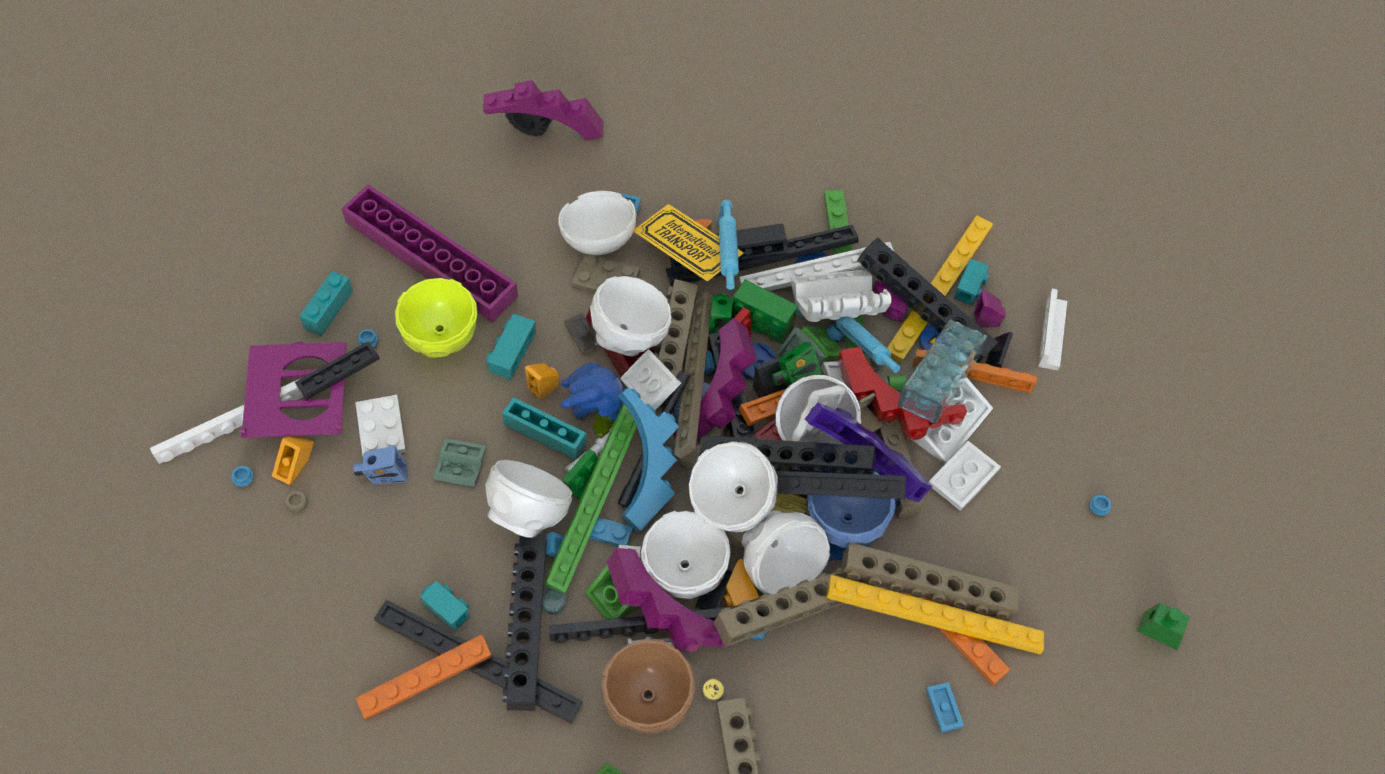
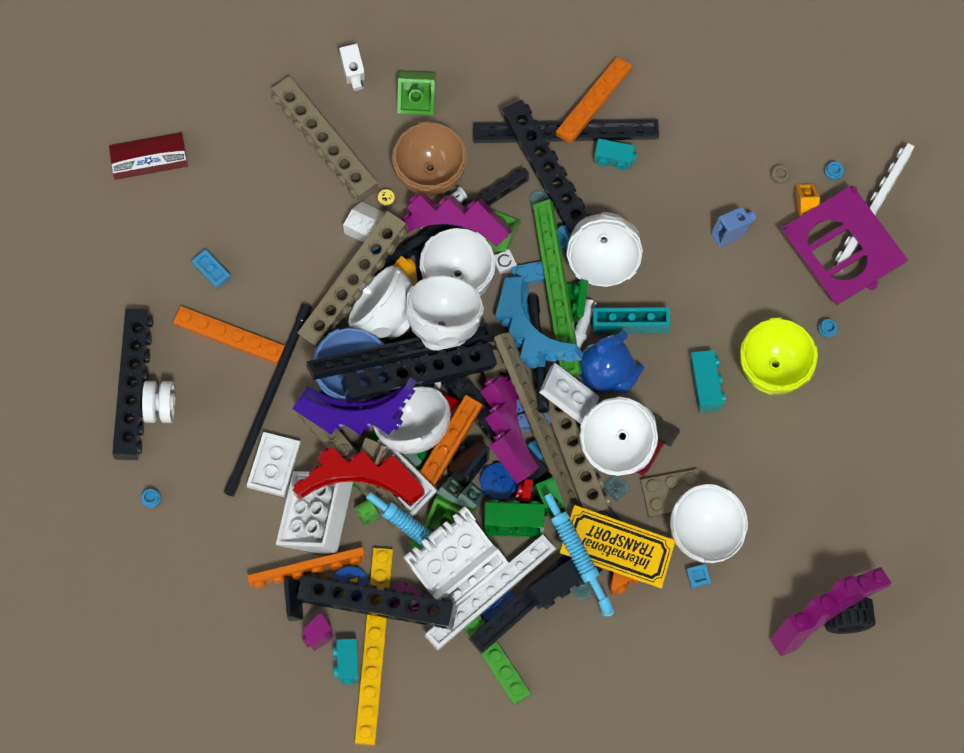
camera: 155 degrees right, 10 degrees up
black tile [295,342,380,401] -> none
teal brick [299,271,353,336] -> none
magenta brick [341,184,518,322] -> none
white plate [356,395,406,456] -> none
sand green slope [433,438,486,487] -> none
light orange slope [525,363,559,401] -> none
green torso [772,343,822,387] -> none
white plate [791,385,845,443] -> none
yellow plate [826,575,1044,654] -> none
dark tan brick [840,542,1019,620] -> none
clear light blue brick [897,319,987,424] -> none
white fence [1038,289,1067,371] -> none
green torso [1137,603,1190,650] -> none
none -> black brick [112,308,153,460]
none -> white wheel [142,381,176,423]
none -> black piece [224,304,312,497]
none -> white slope [343,201,386,243]

